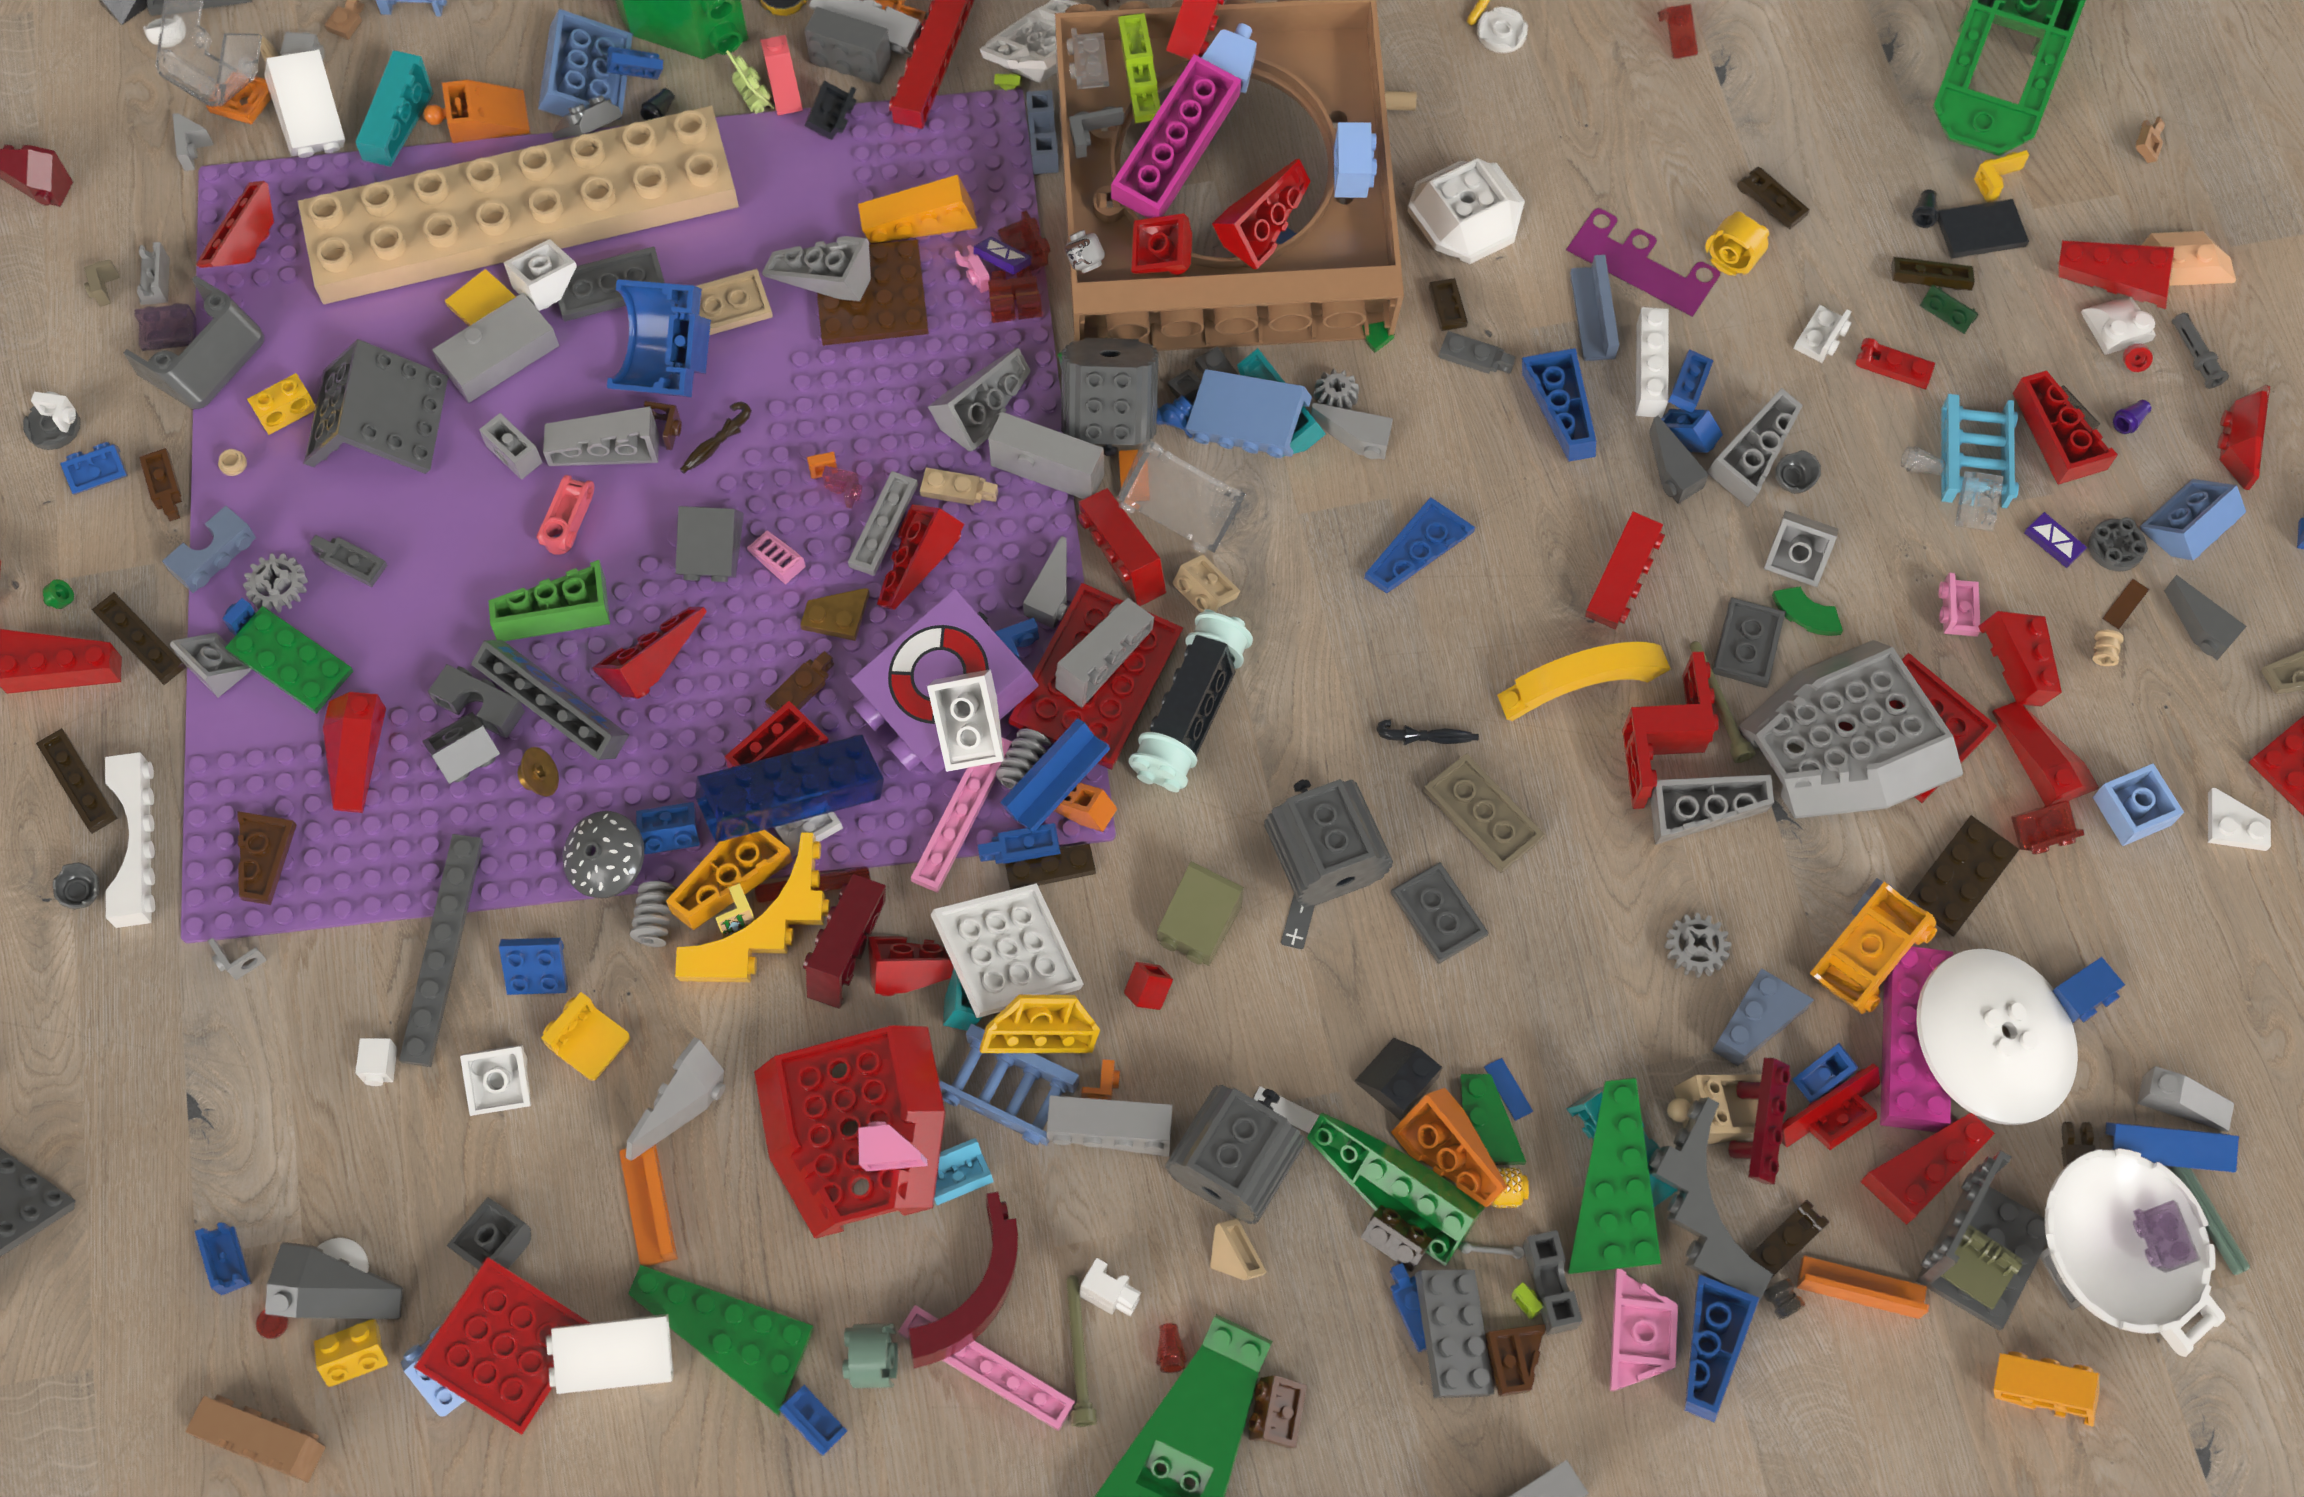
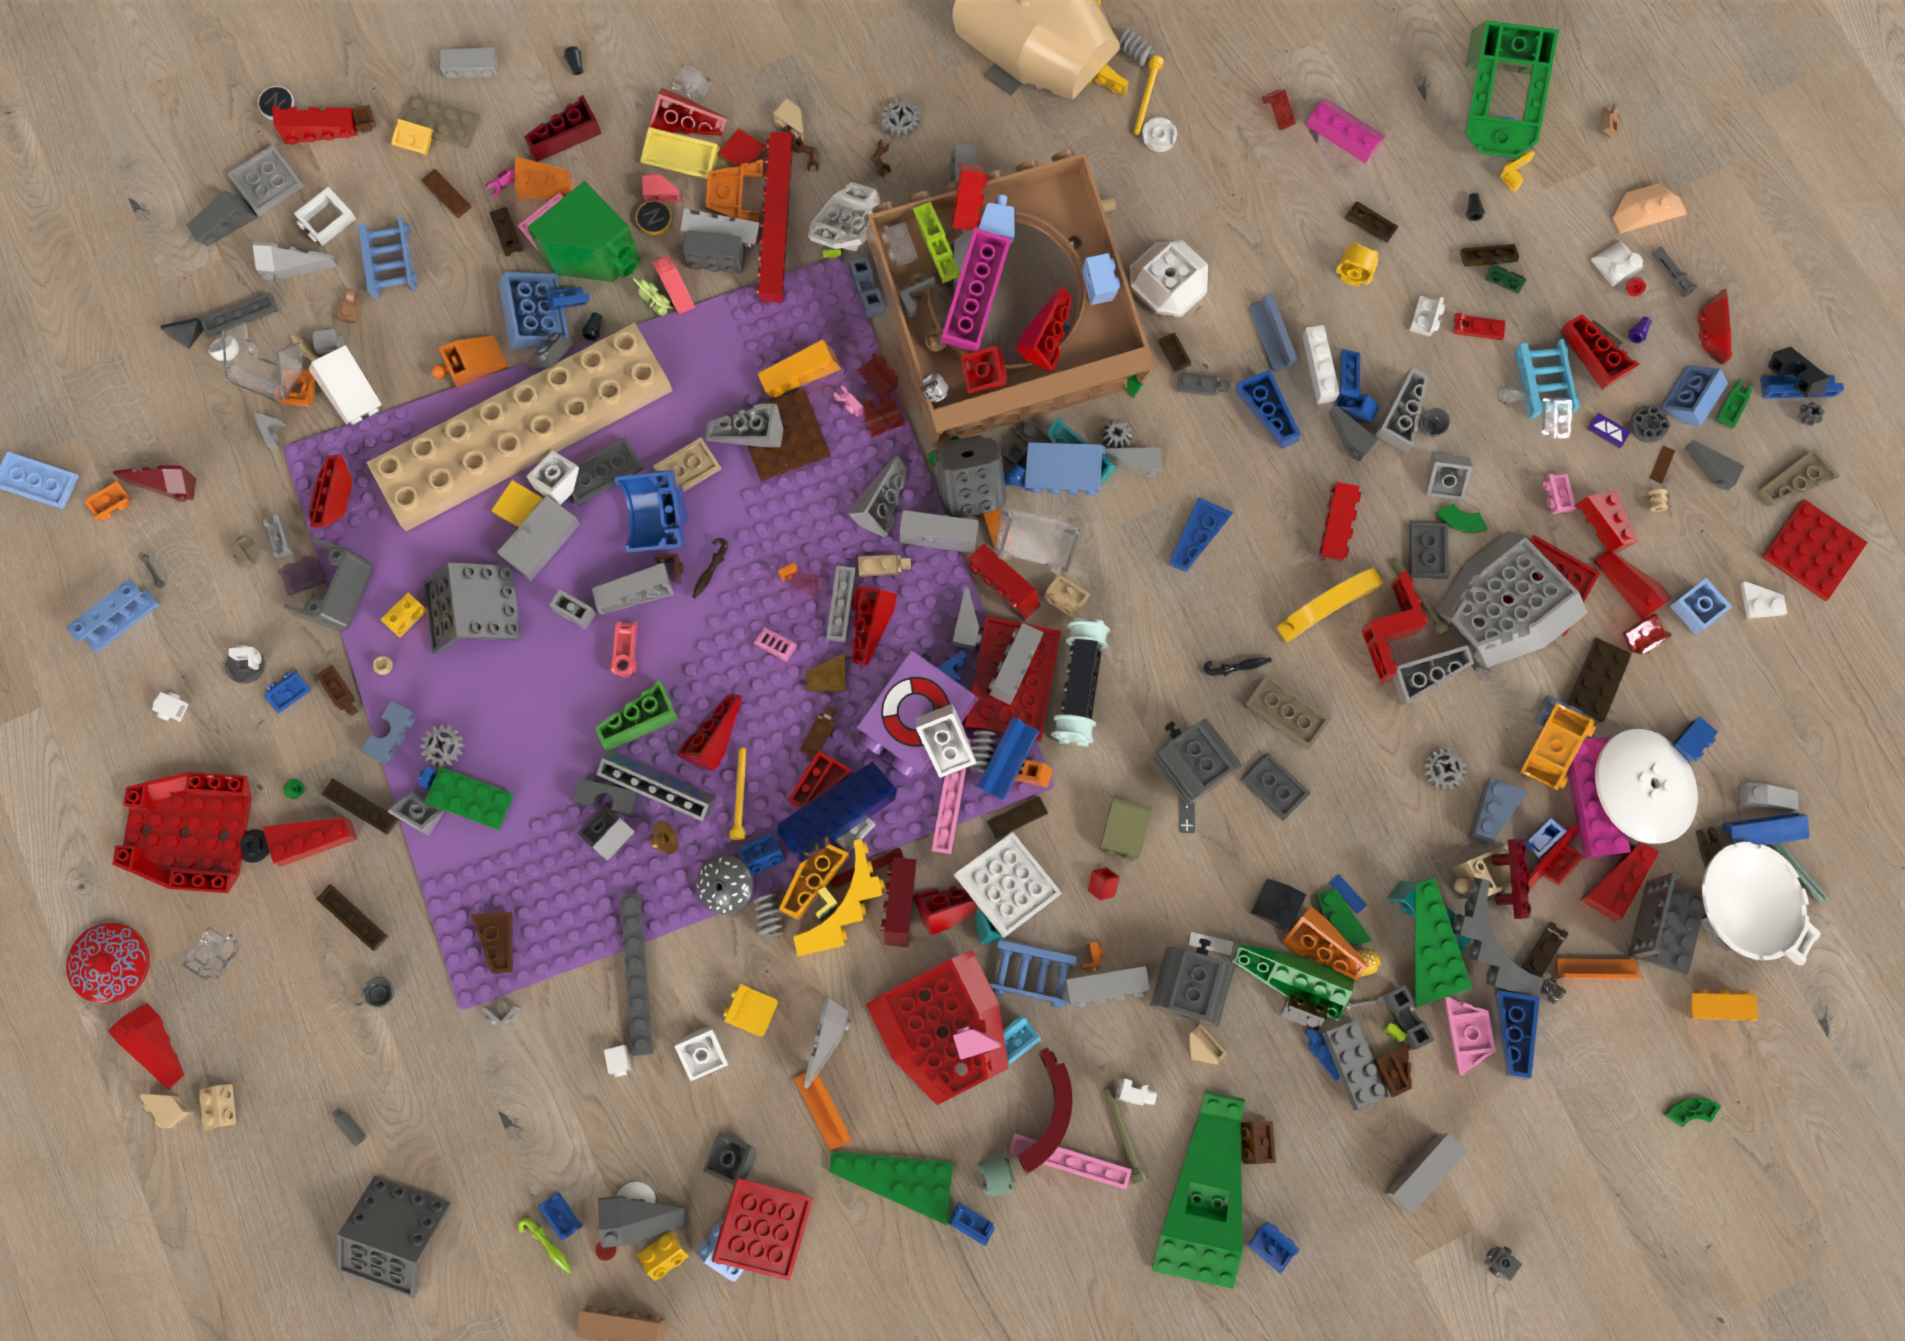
camera: 15 degrees left, 10 degrees up
white arch [105,752,155,928] -> none
dark grey hinge [309,535,387,587] -> none
red wedge [323,692,386,813] -> none
teal wedge [356,50,434,167] -> none
blue plate [499,938,568,995] -> none
white slope [546,1314,674,1394] -> none
dark grey slope [675,506,744,582] -> none
black bracket [804,80,857,140] -> none
dark purple tile [973,237,1031,275] -> none
blue hinge [978,823,1061,864] -> none
yellow wedge [979,994,1100,1053] -> none
clear red cone [1156,1323,1187,1373] -> none
magenta piece [1566,208,1720,317] -> none
black tile [1938,199,2029,259] -> none
olive hinge [1941,1224,2023,1310] -> none
red wedge [2059,240,2174,309] -> none
clear purple bracket [2133,1200,2201,1273] -> none
none -> lime piece [518,1217,573,1274]
none -> yellow piece [729,747,746,840]
none -> dark pink slope [1307,98,1386,164]
none -> green hinge [1715,378,1753,429]

